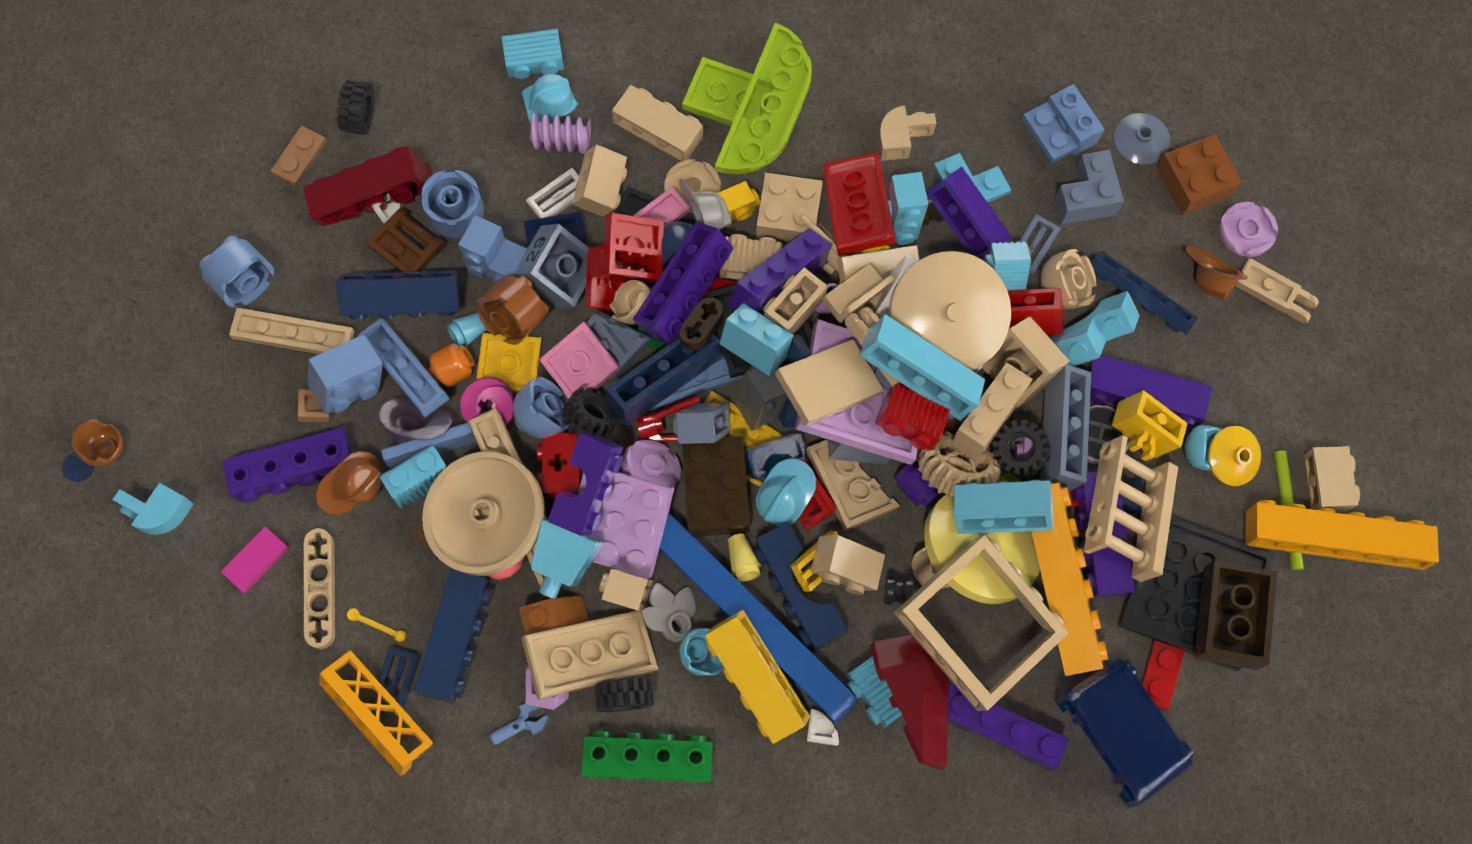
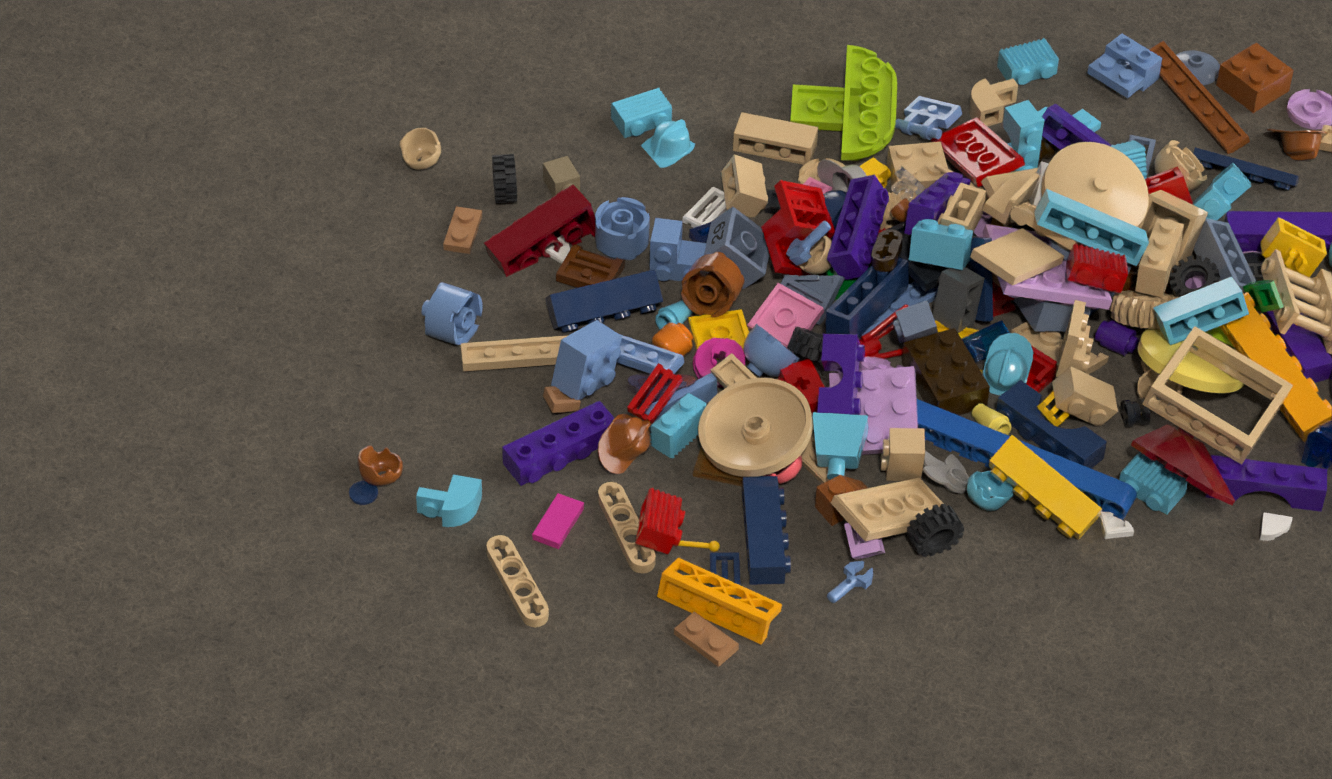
camera: 15 degrees left, 25 degrees down
lavender piece [530,113,591,154] -> none
green brick [582,731,713,783] -> none
sand blue brick [1054,150,1124,224] -> none
none -> tan hair [400,128,441,170]
none -> tan beam [486,535,549,627]
none -> dark tan brick [543,156,580,197]
none -> red tile [627,363,683,424]
none -> red brick [635,488,685,554]
none -> medium nougat plate [674,612,739,667]
none -> medium blue bar [786,221,831,265]
none -> dark orange hinge [890,198,909,222]
none -> clear tile [891,166,926,201]
none -> medium blue plate [895,96,962,140]
none -> medium azure brick [997,38,1059,85]
none -> tan plate [1056,300,1093,377]
none -> dark orange tile [1149,41,1250,154]
none -> green slope [1243,280,1284,312]
none -> white tile [1260,512,1293,541]

